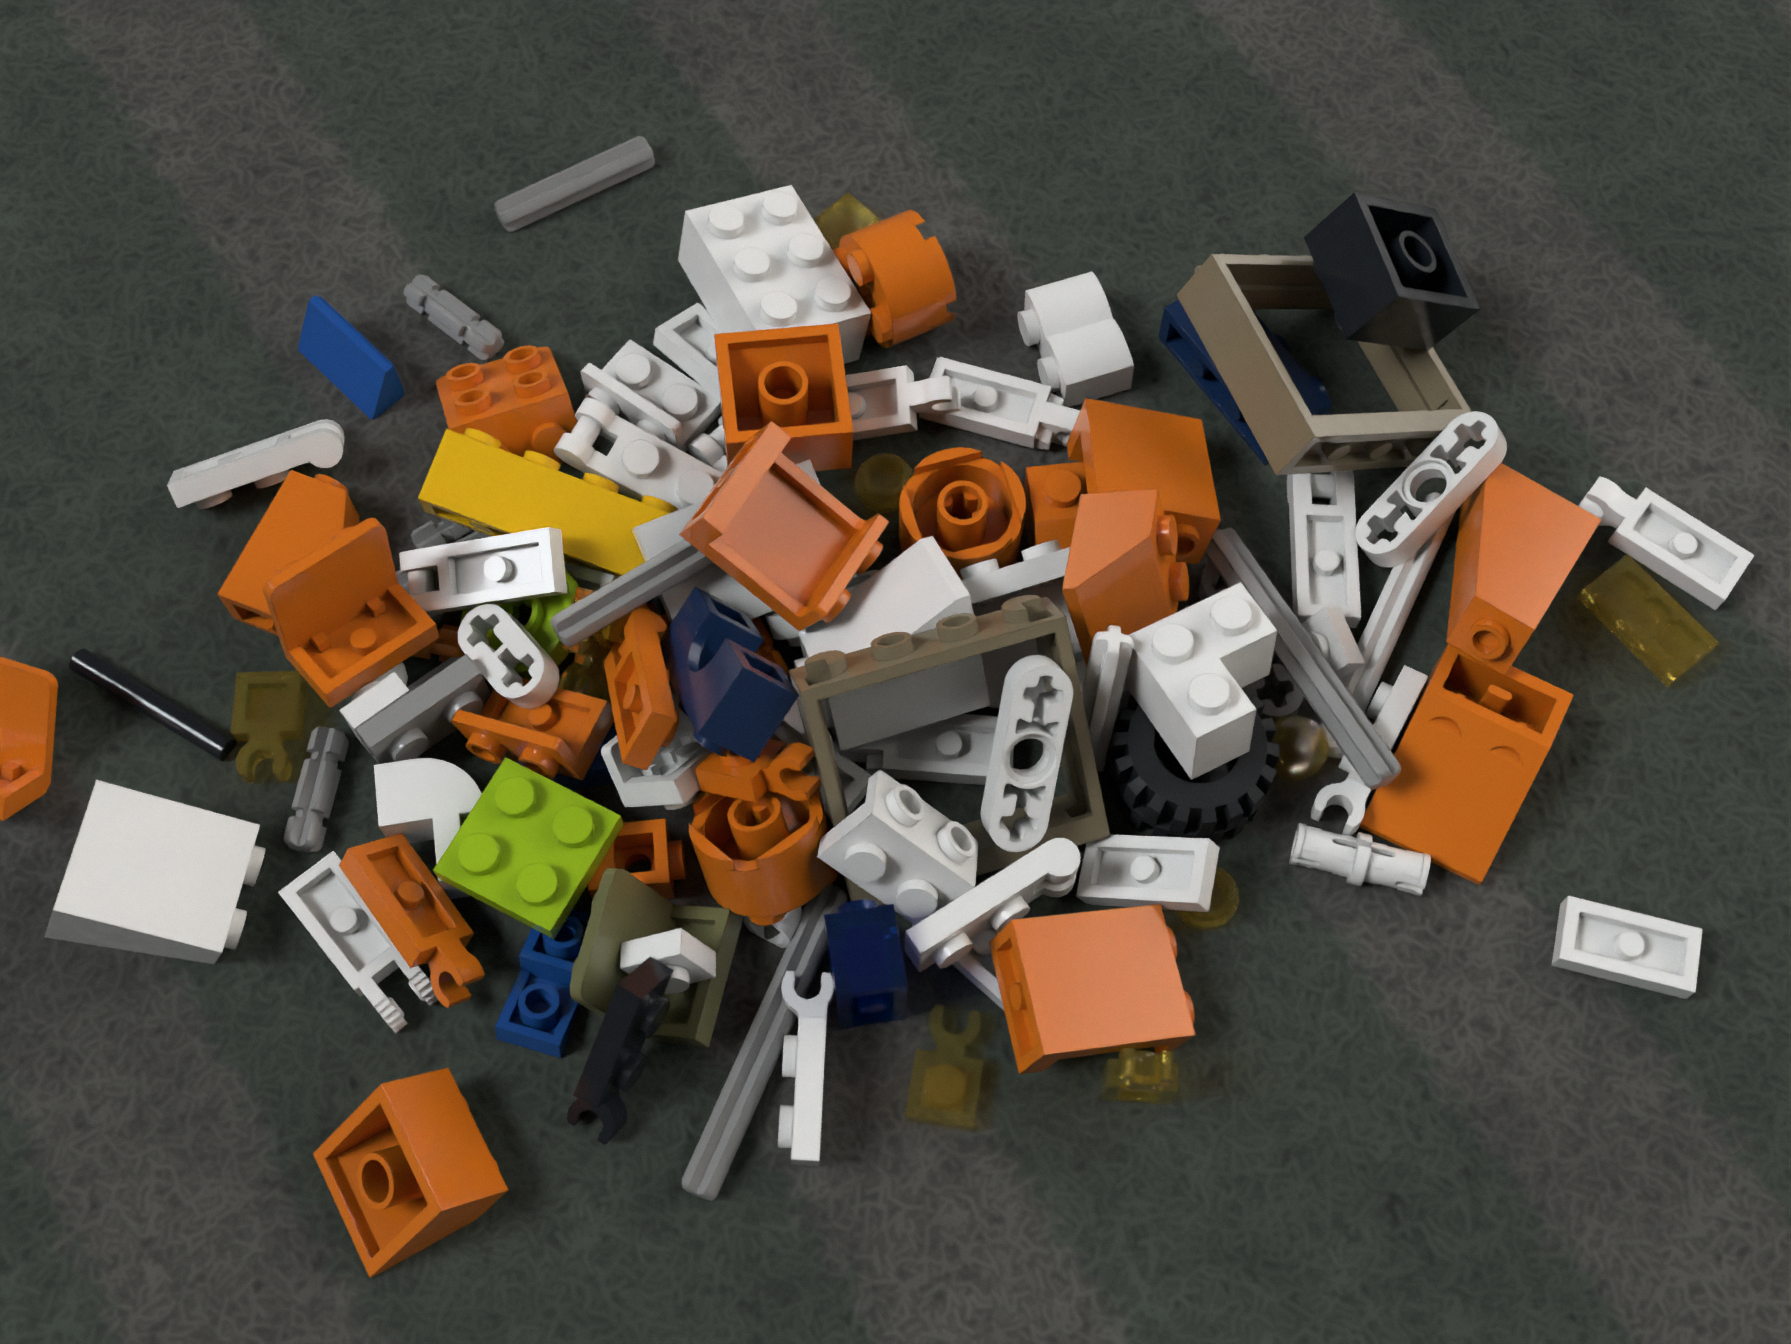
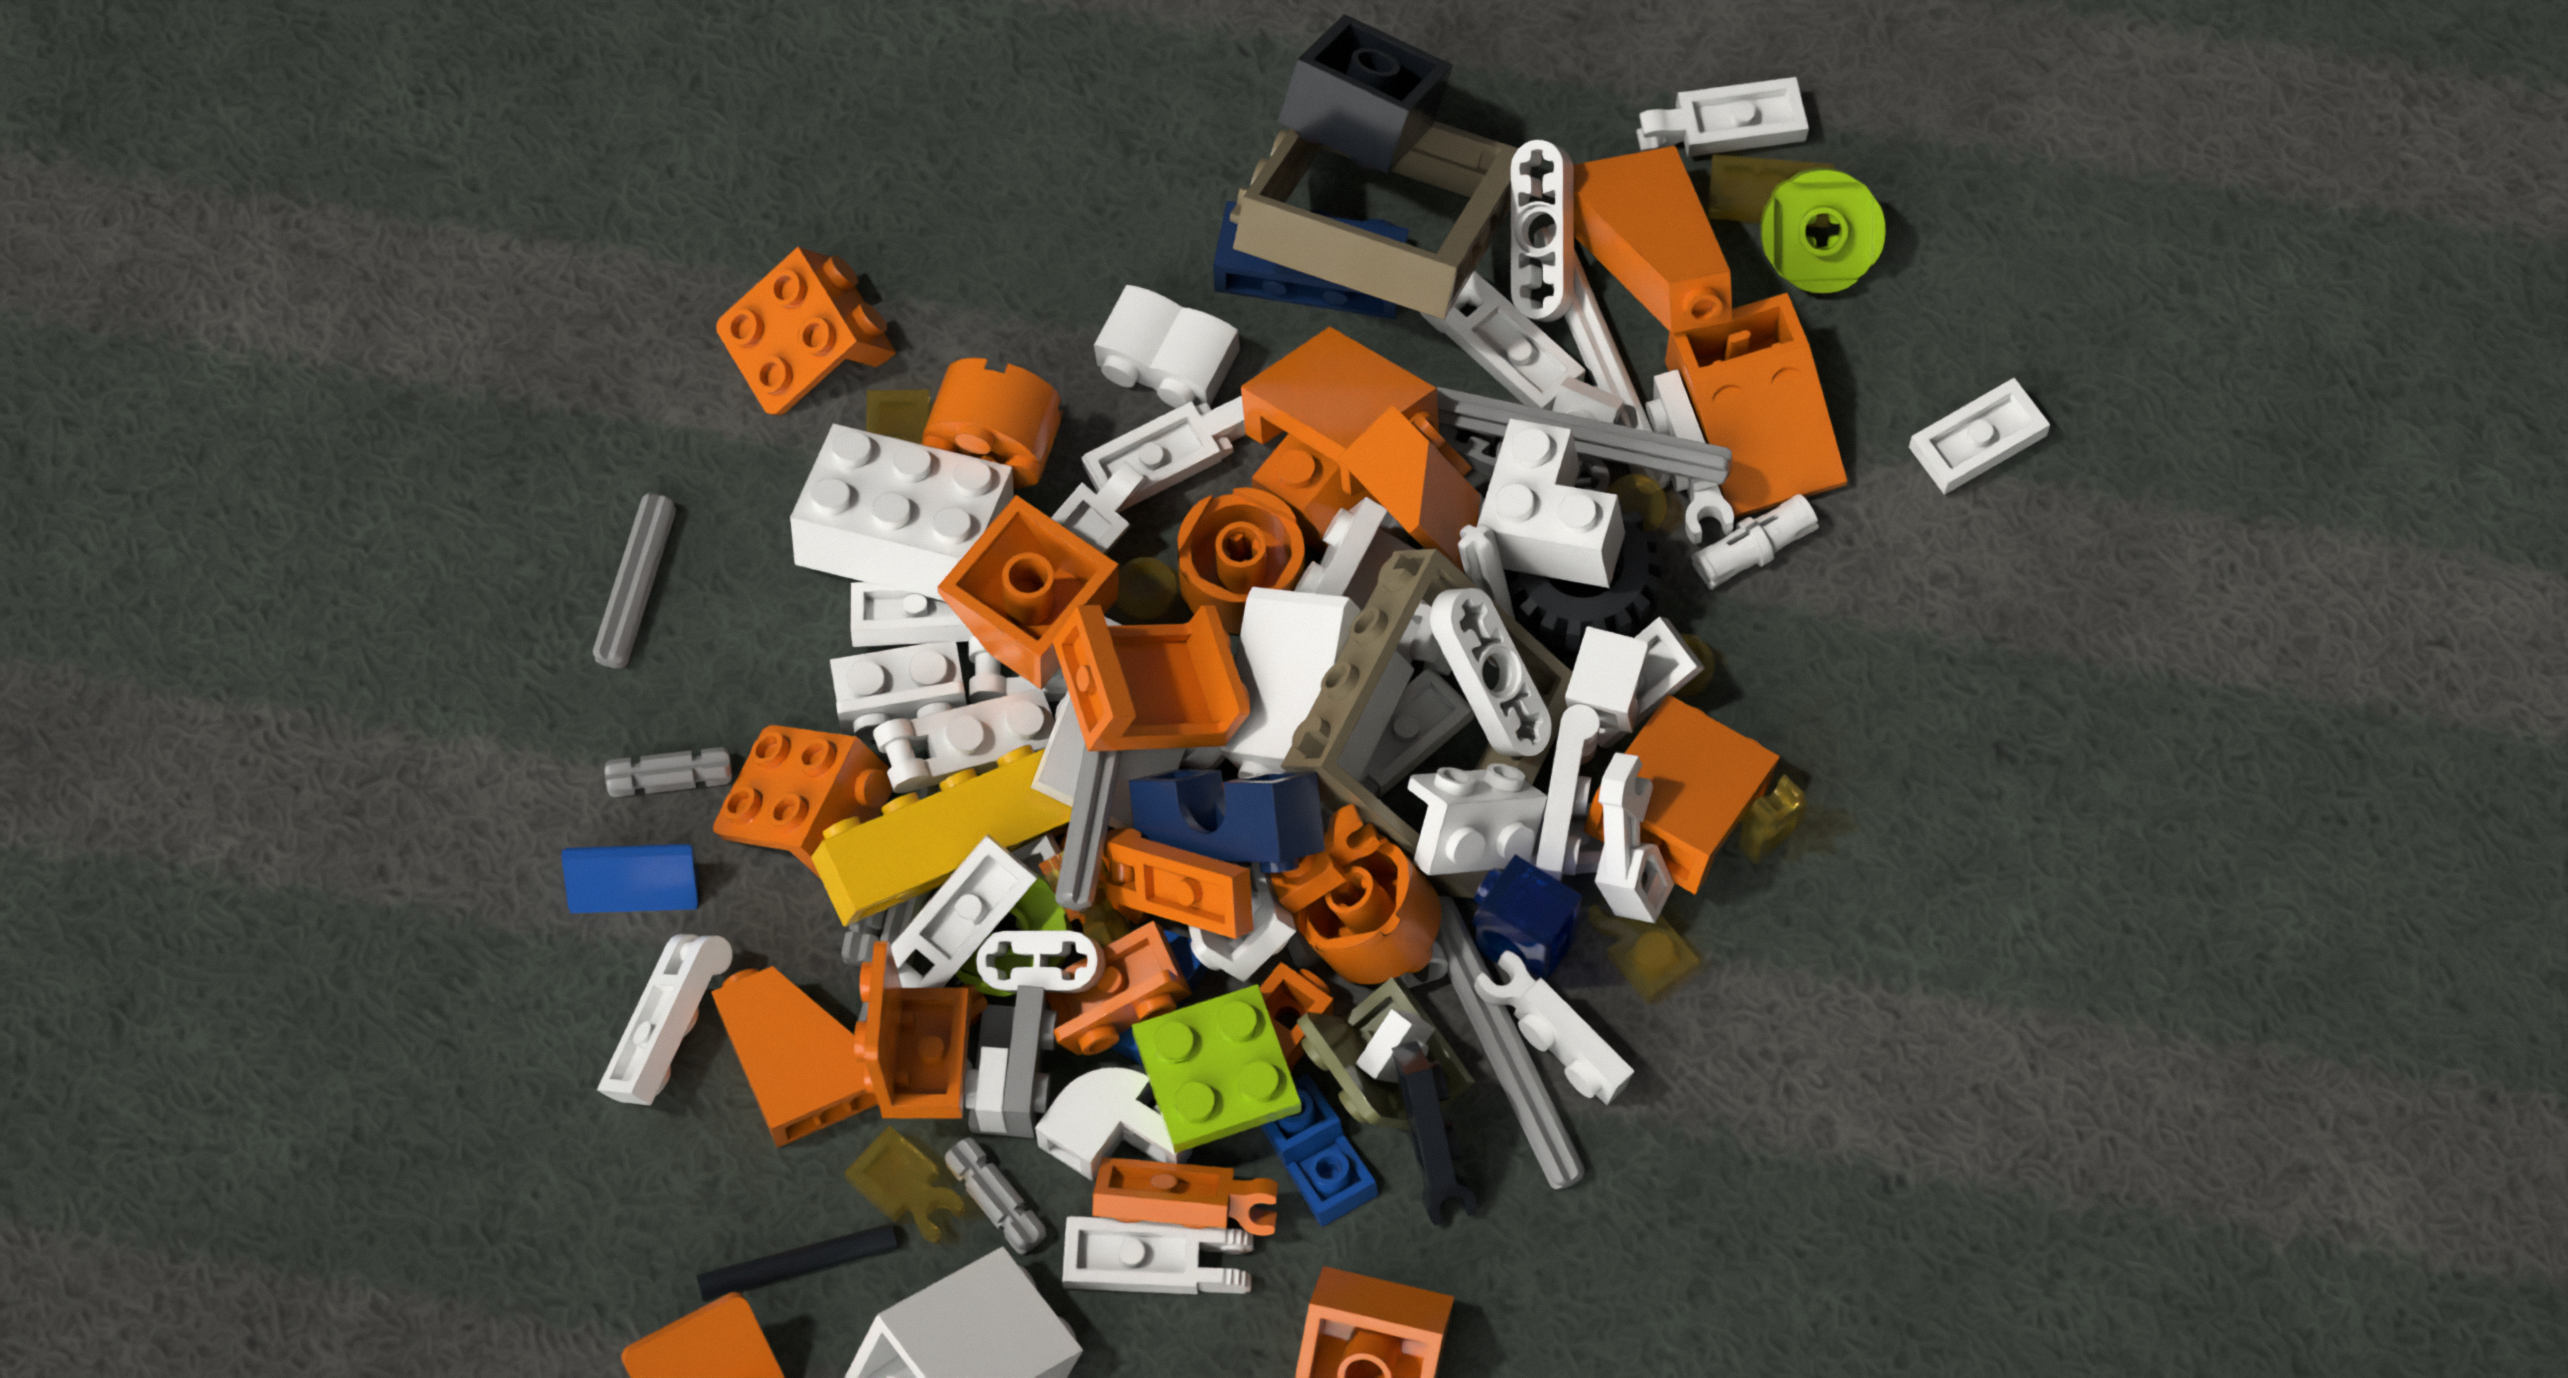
camera: 45 degrees left, 0 degrees up
none -> orange bracket [716,247,896,415]
none -> white panel [1565,626,1648,733]
none -> white piece [1595,752,1674,923]
none -> lime plate [1760,168,1886,293]

